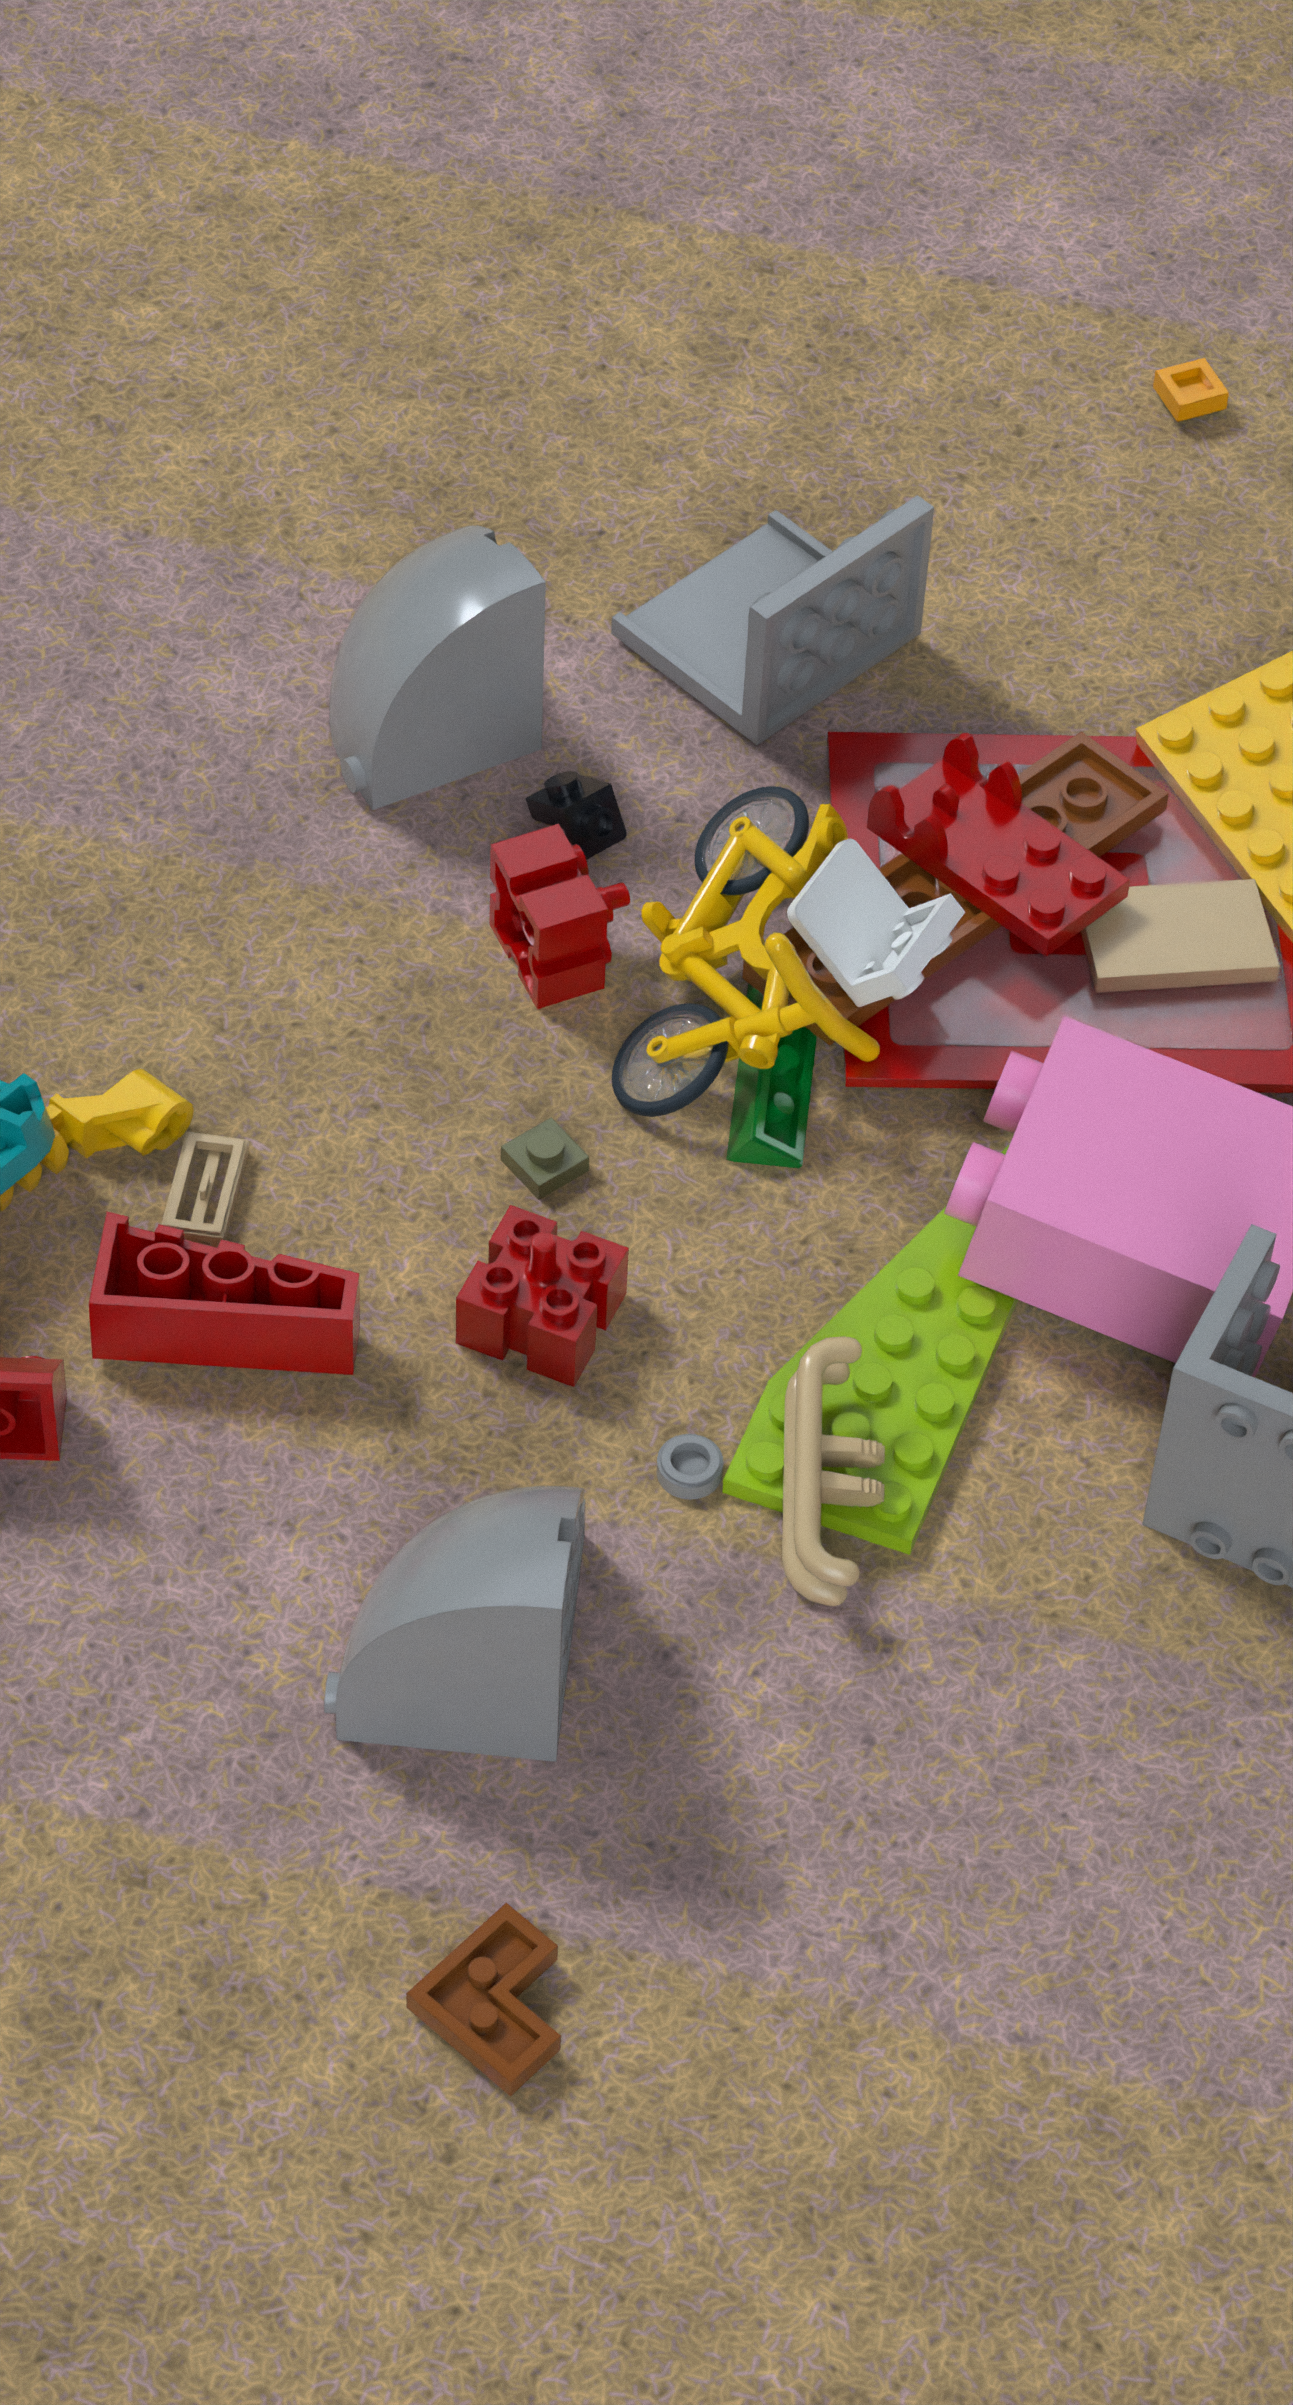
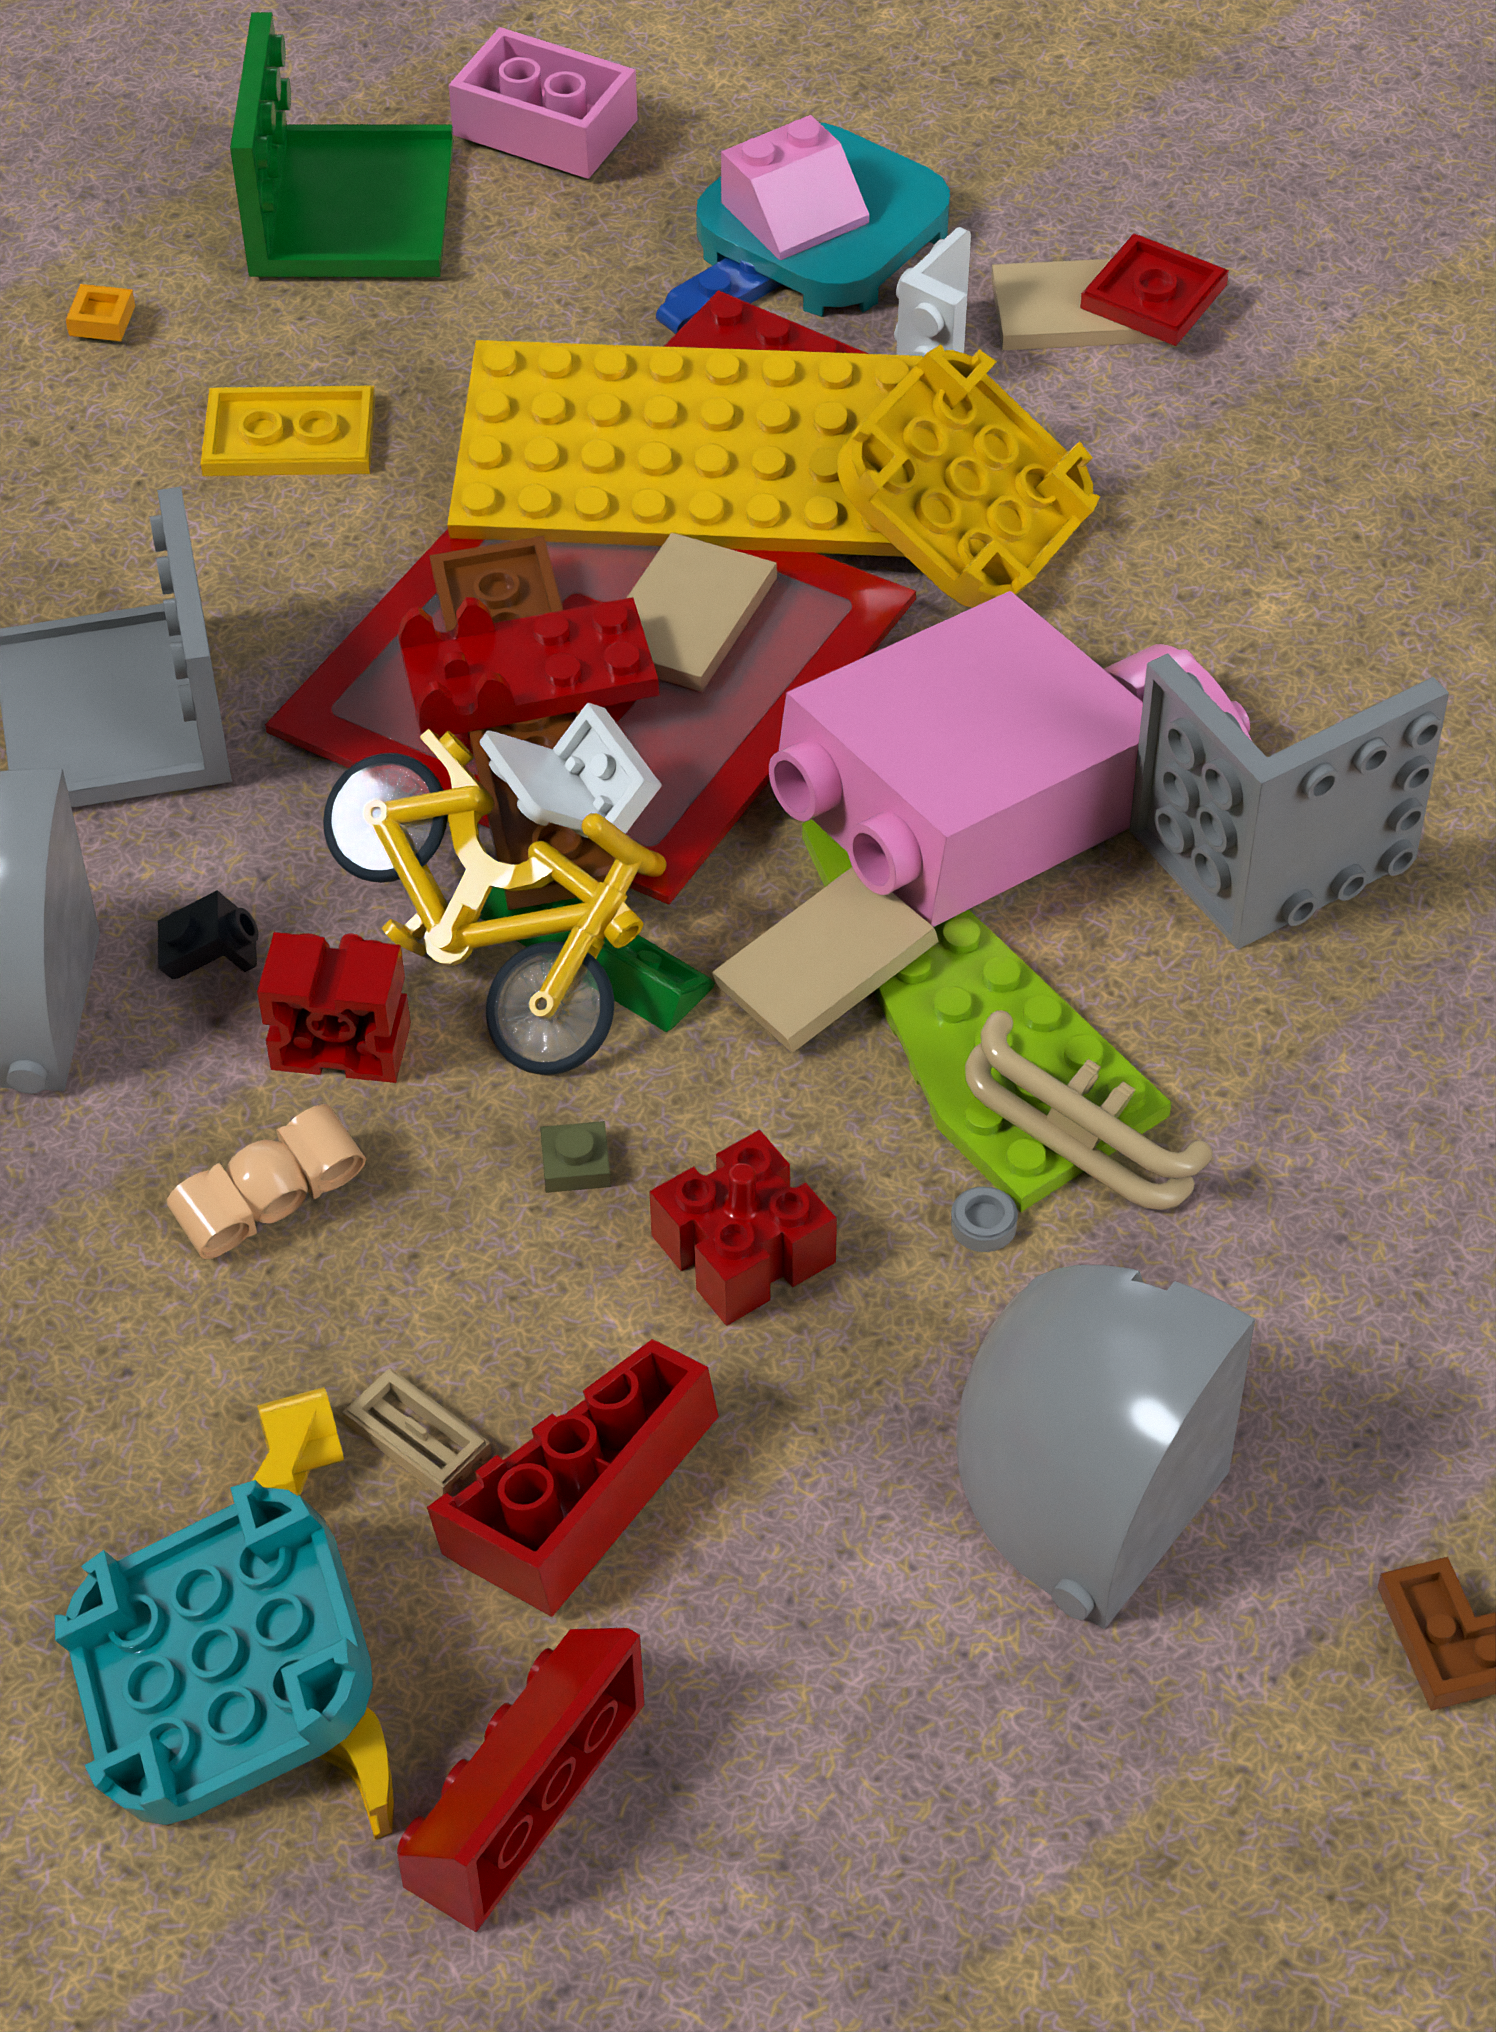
camera: 55 degrees left, 0 degrees up
none -> light nougat piece [167,1104,366,1259]
none -> yellow tile [200,385,376,476]
none -> tan tile [712,867,939,1053]

